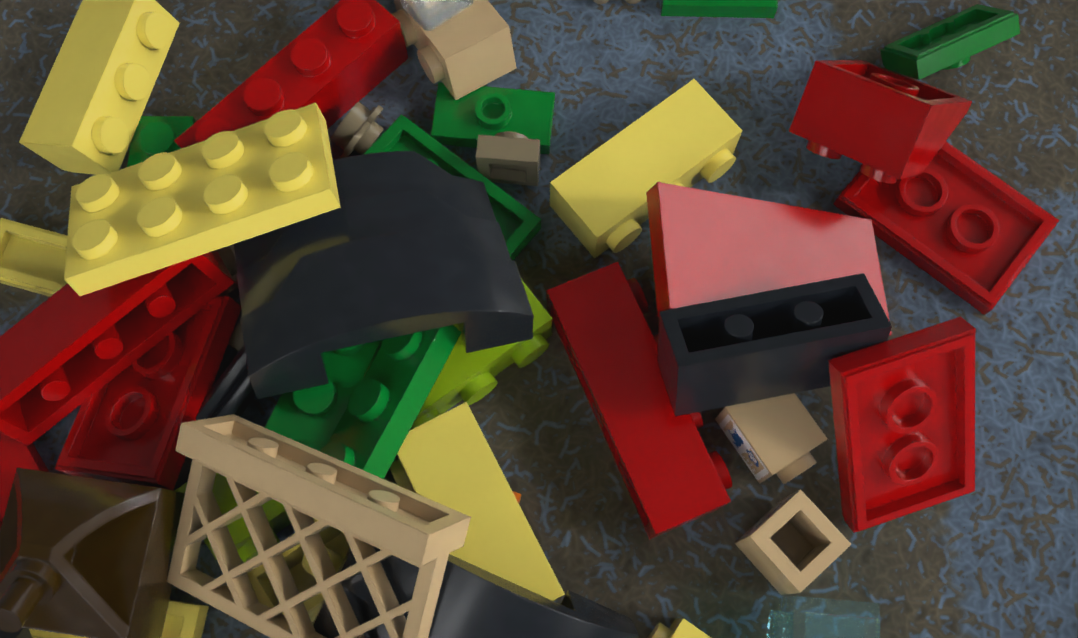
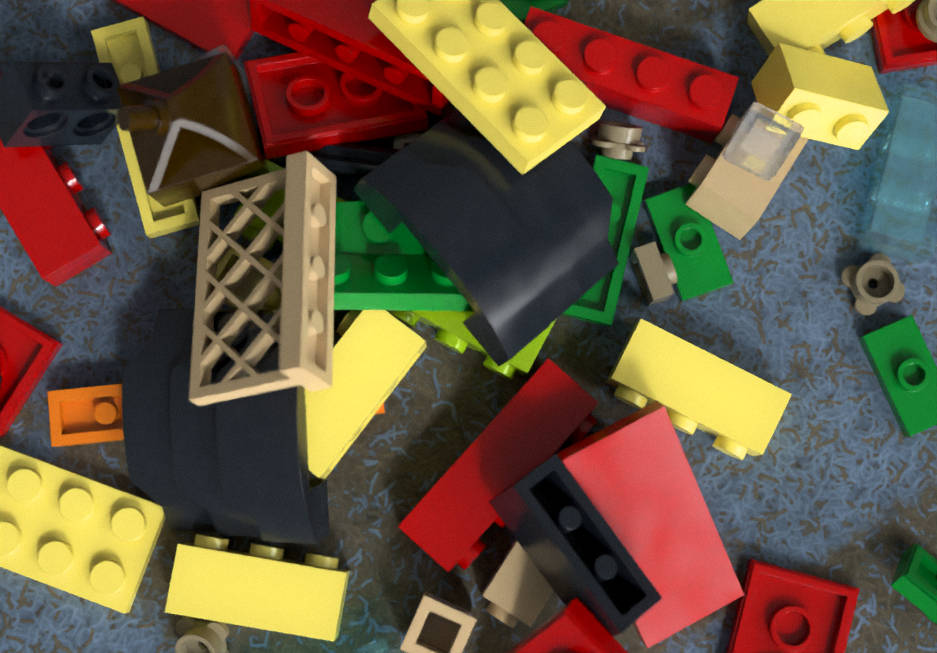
camera: 60 degrees right, 10 degrees up
red slope [789,60,972,184] -> none

